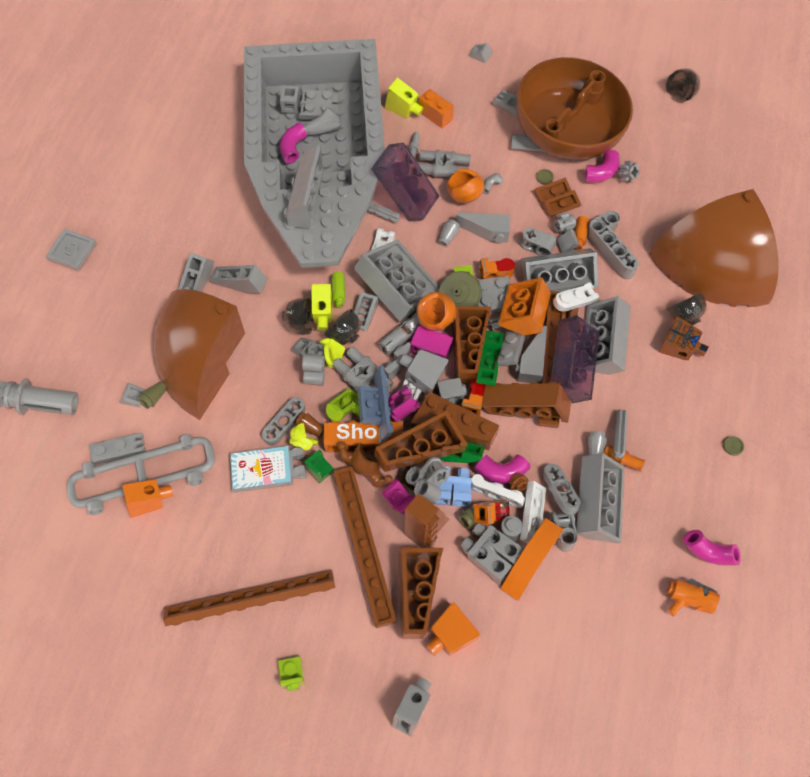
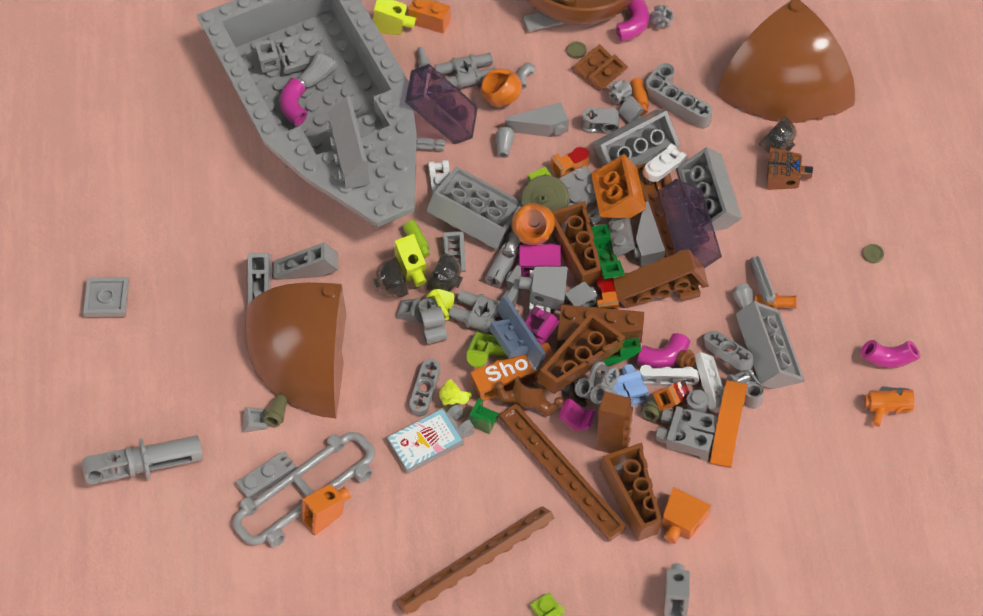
camera: 20 degrees left, 5 degrees down
dark orange cone [295,412,324,437] -> none

